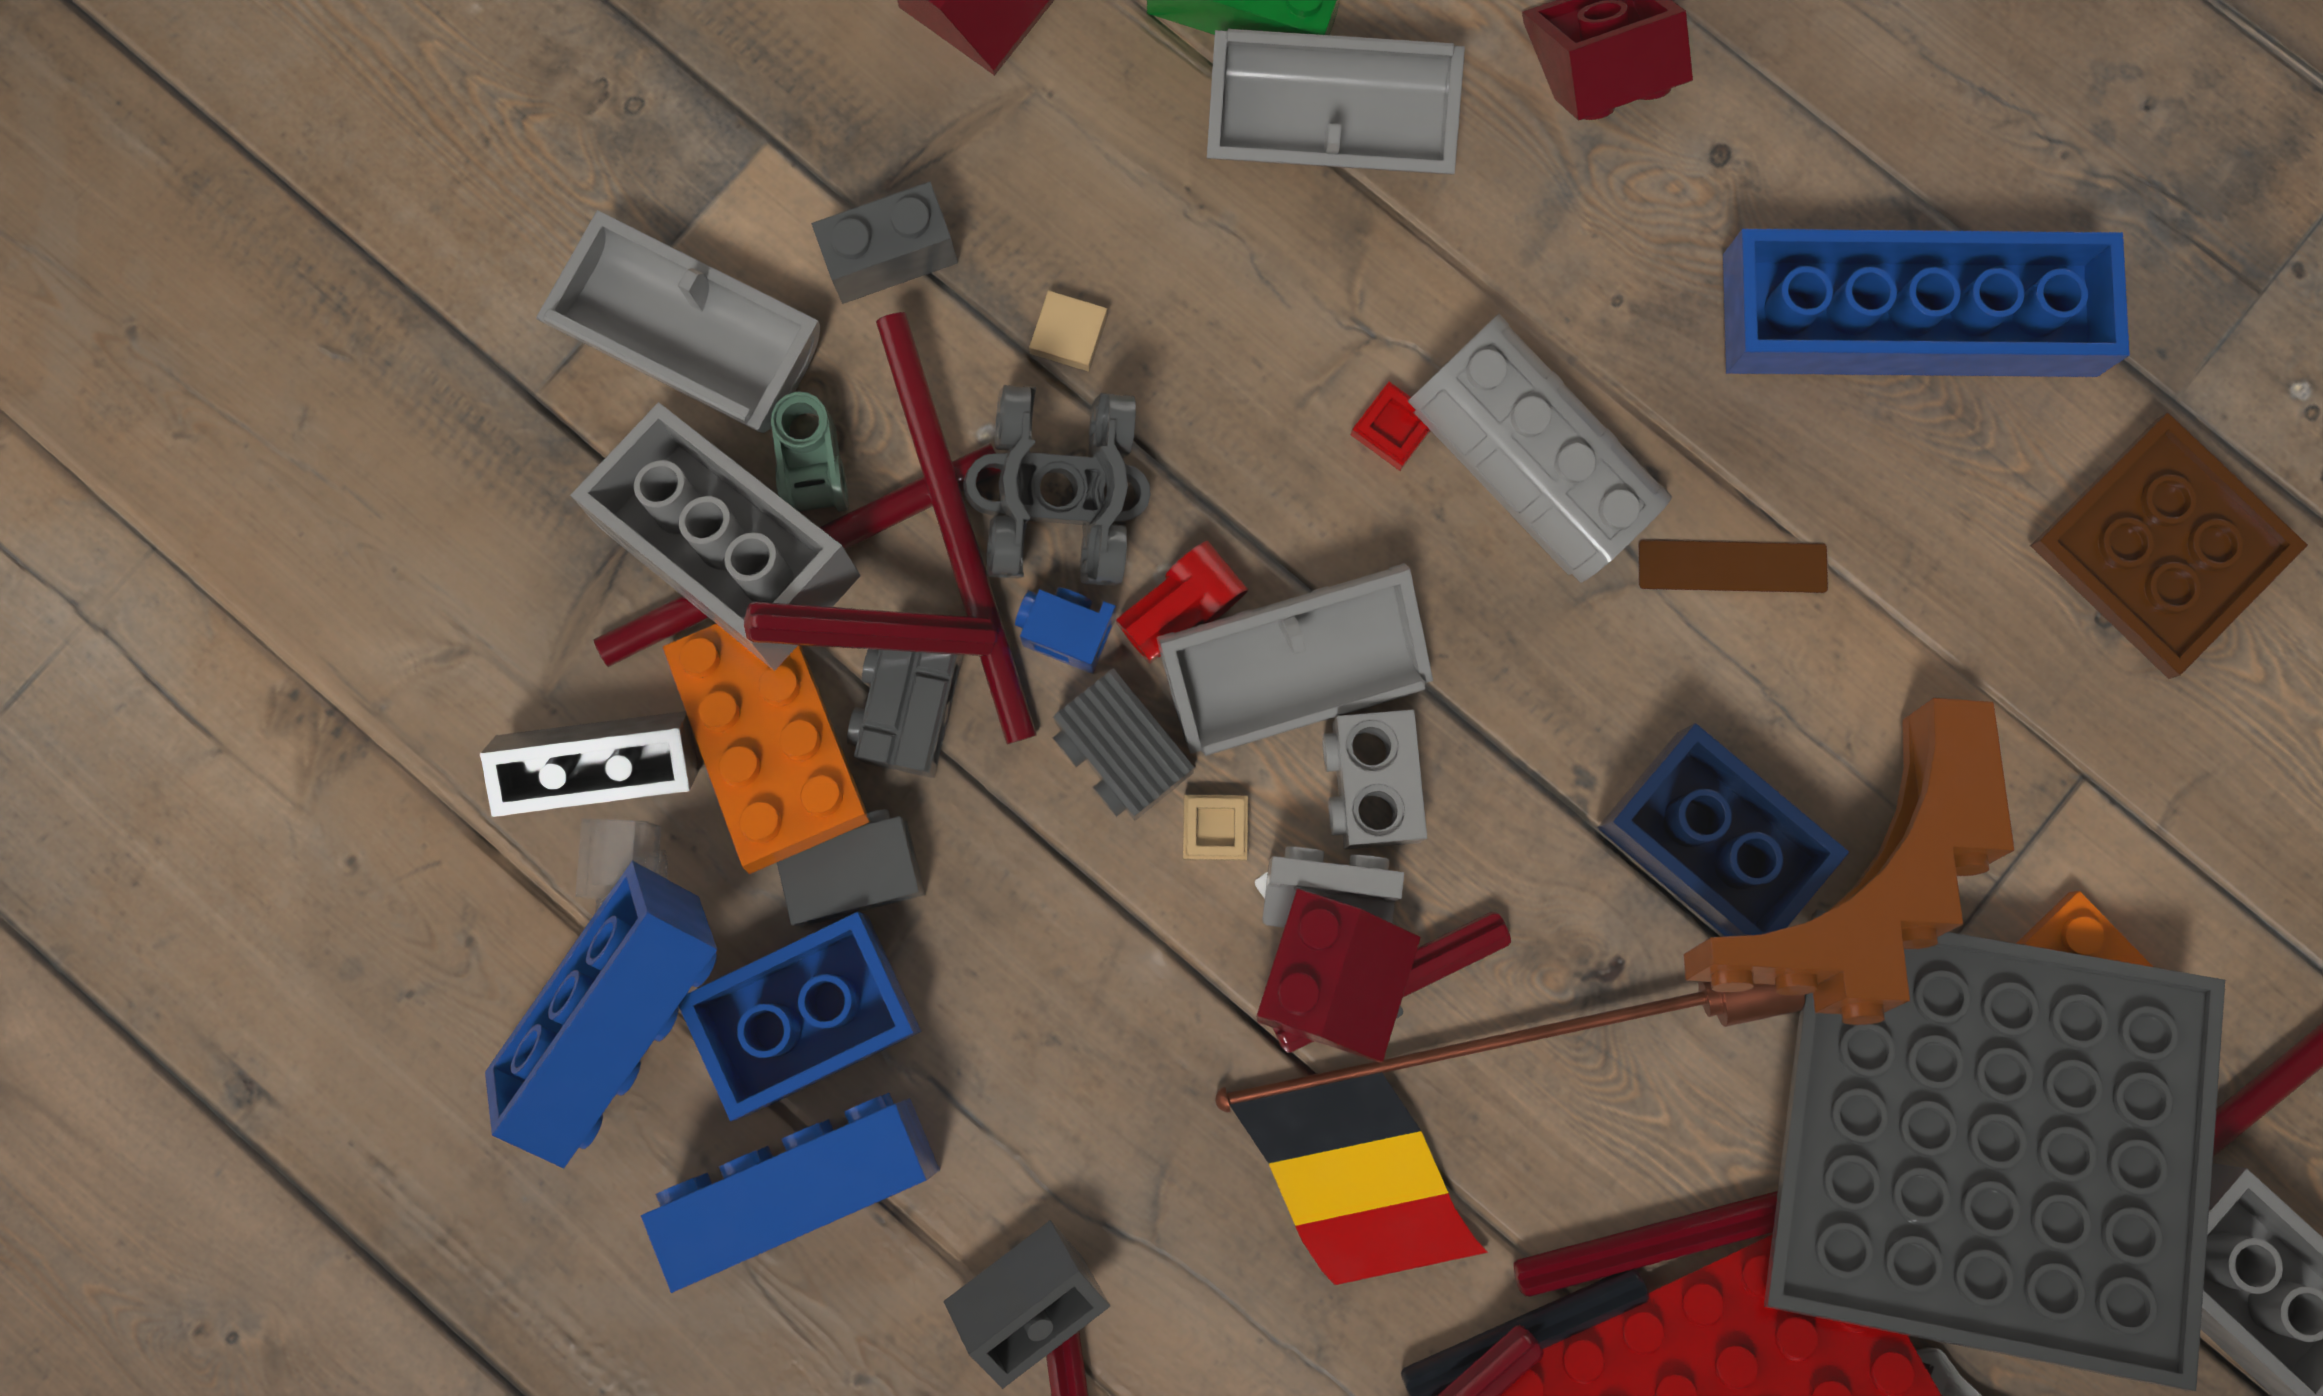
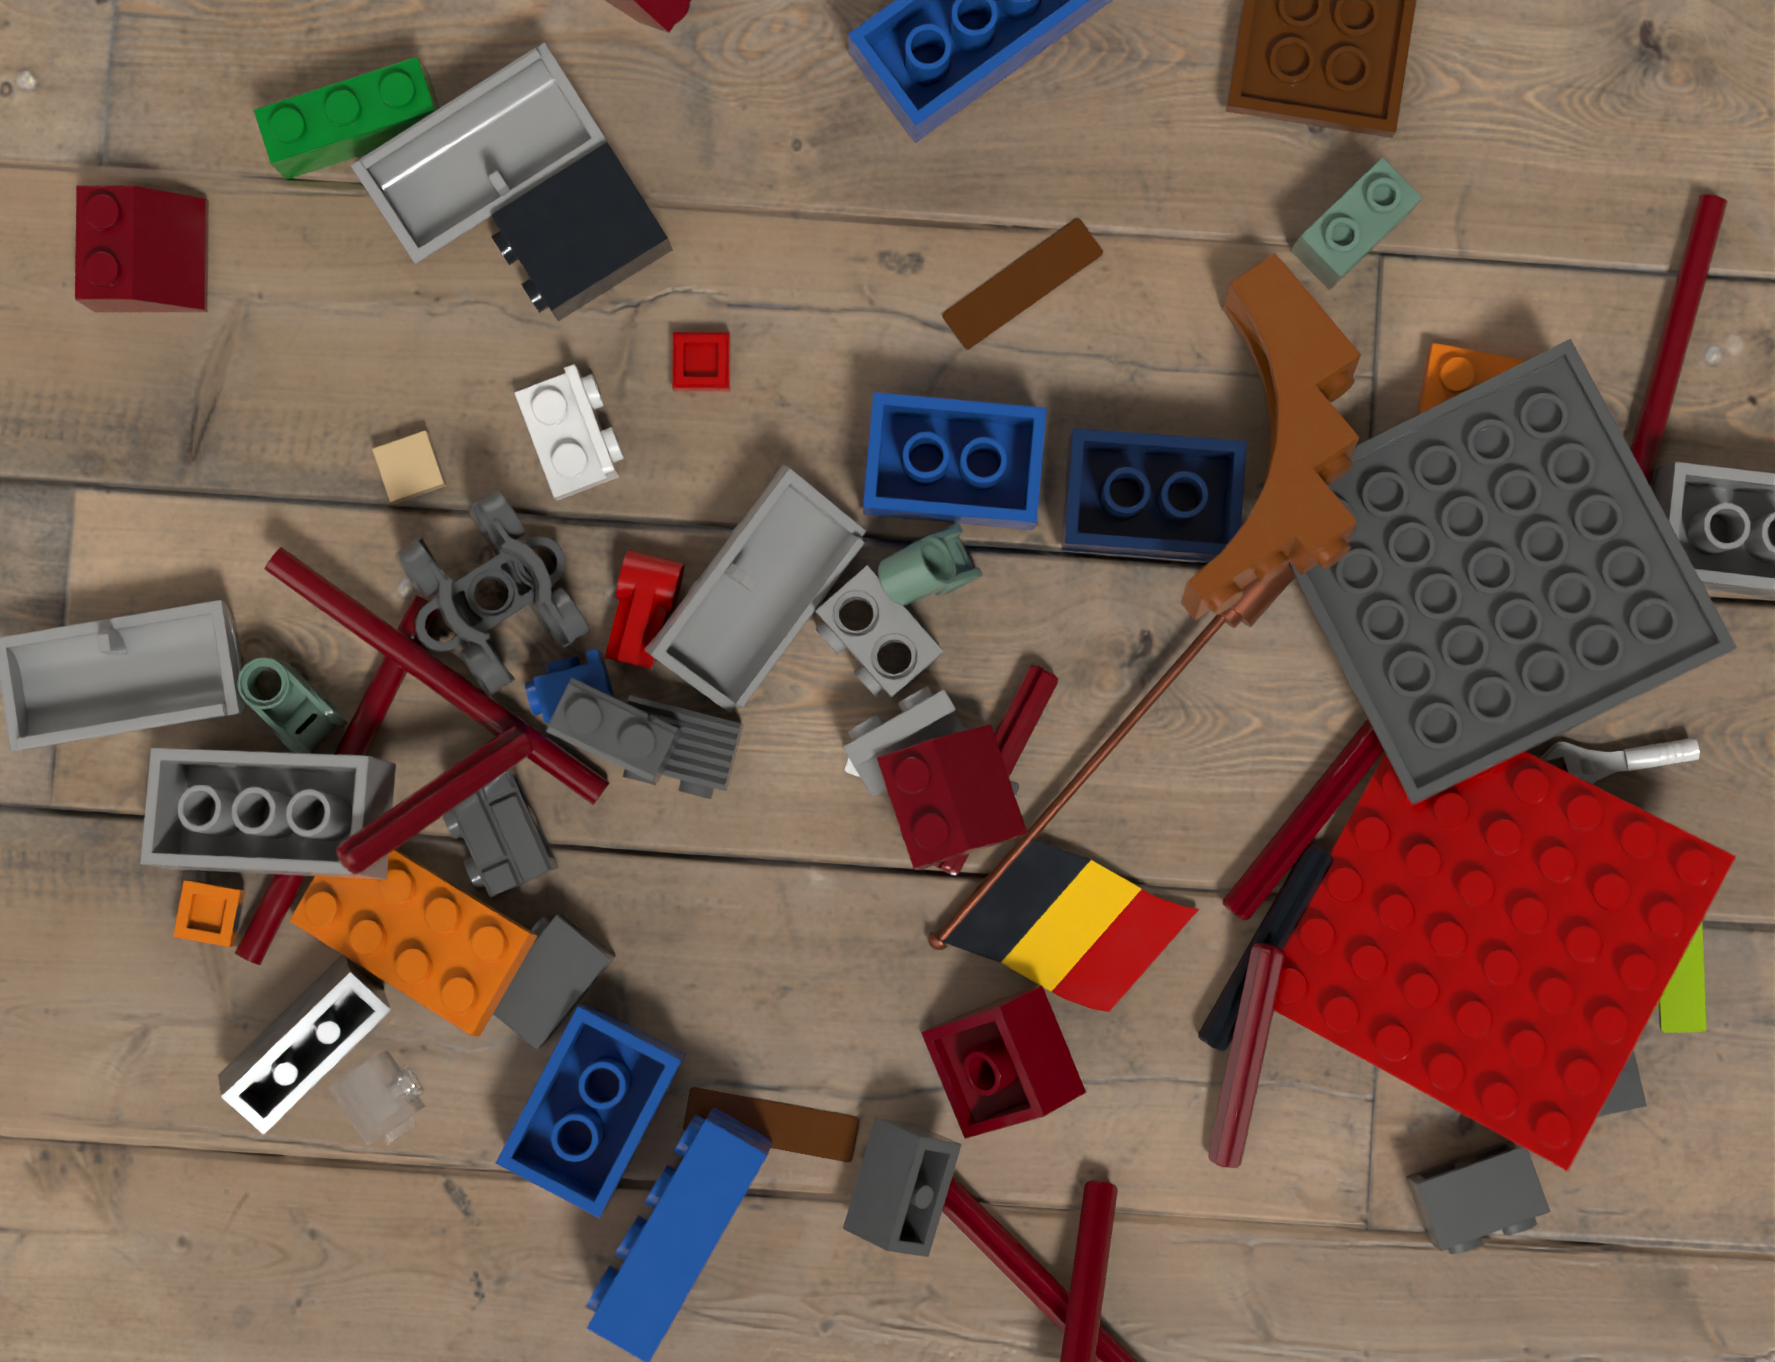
camera: 35 degrees left, 5 degrees up
blue brick [485,860,718,1169] -> none
dark grey brick [811,181,958,304] -> none
tan tile [1183,795,1248,861] -> none
light grey container [1408,314,1672,583] -> none
none -> orange plate [173,880,246,947]
none -> black brick [491,142,672,321]
none -> white bracket [514,364,624,501]
none -> dark grey brick [546,678,683,783]
none -> reddish brown sticker [683,1087,859,1162]
none -> blue brick [863,392,1047,530]
none -> sand green piece [878,524,983,605]
none -> dark red slope [921,985,1087,1139]
none -> sand green brick [1290,157,1423,291]

